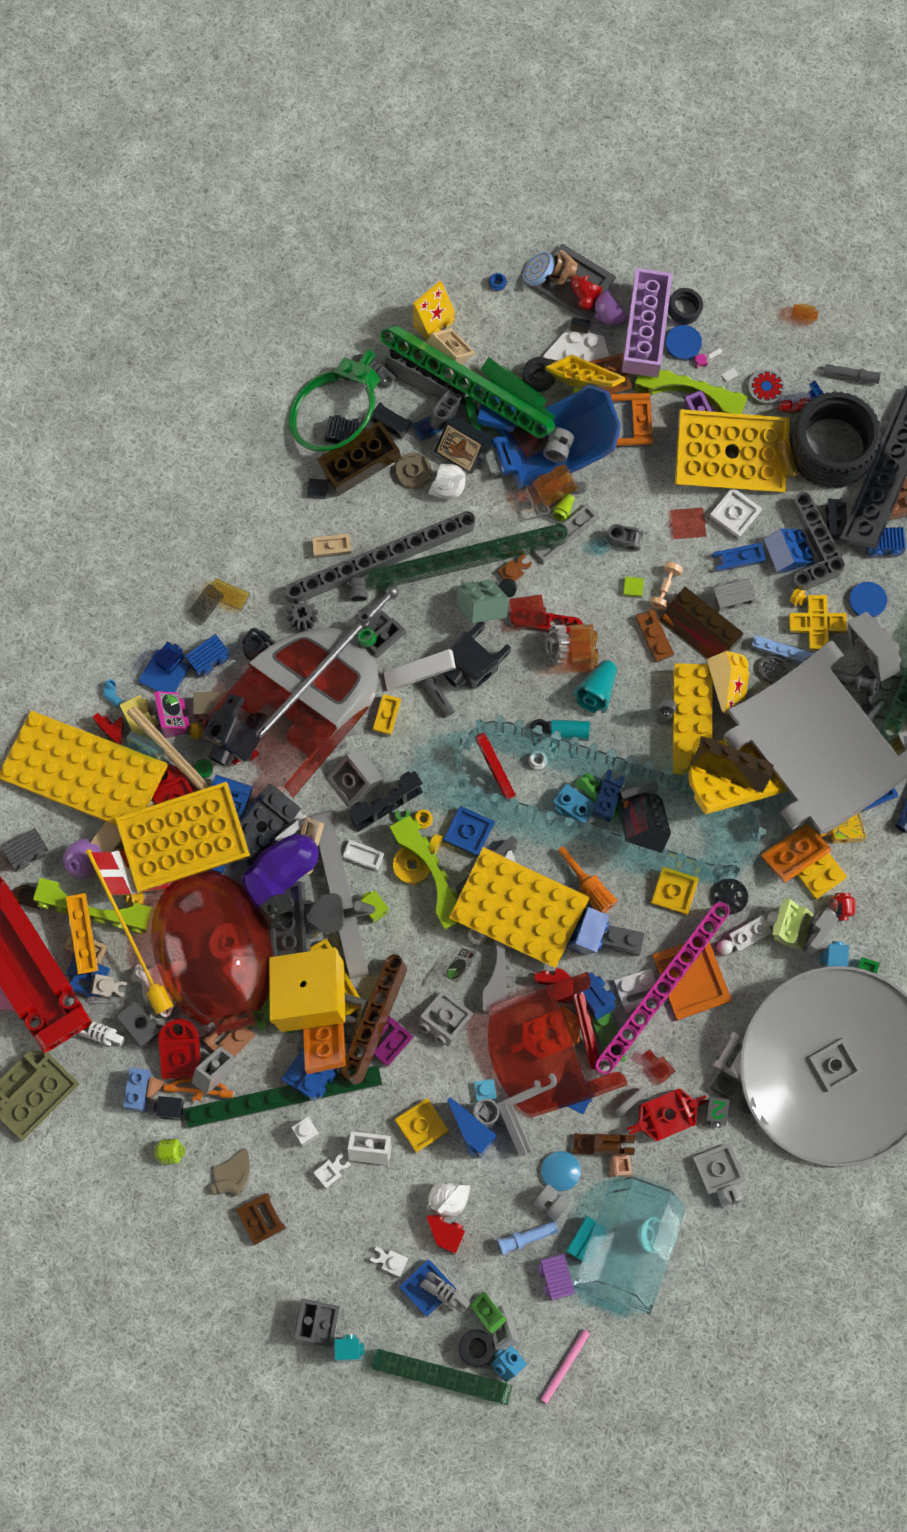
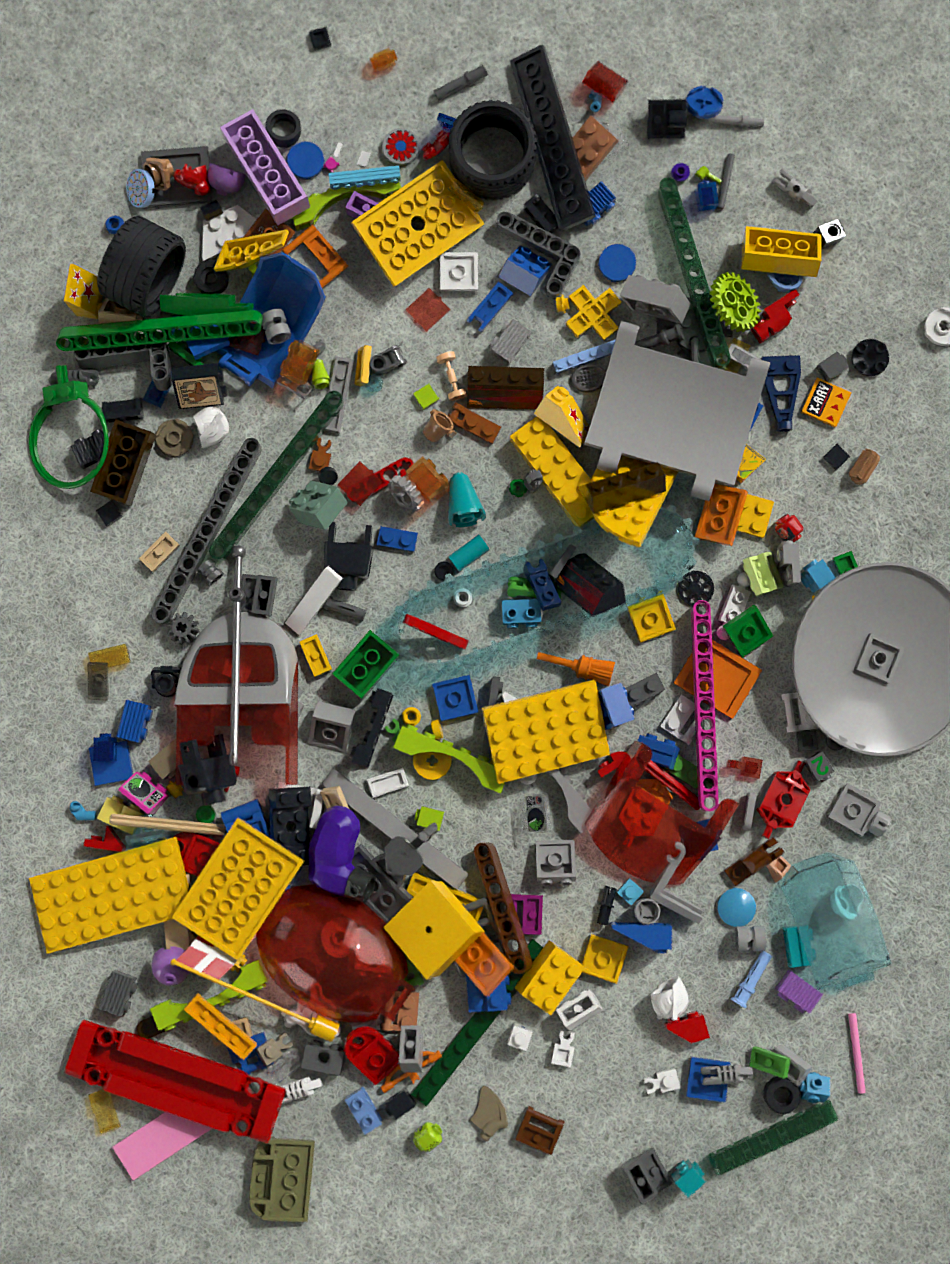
camera: 35 degrees left, 10 degrees up
nougat slope [146,1077,164,1100] -> none
green tile [357,628,377,647] -> none
none -> black tyre [97,216,186,317]
none -> black tile [309,26,332,50]
none -> medium azure piece [329,166,401,189]
none -> green brick [332,630,400,700]
none -> yellow tile [354,345,372,386]
none -> blue plate [377,526,418,552]
none -> medium nougat piece [423,409,457,442]
none -> green plate [509,479,528,497]
none -> yellow brick [515,940,585,1015]
none -> black axle [597,886,617,926]
none -> green plate [723,605,774,658]

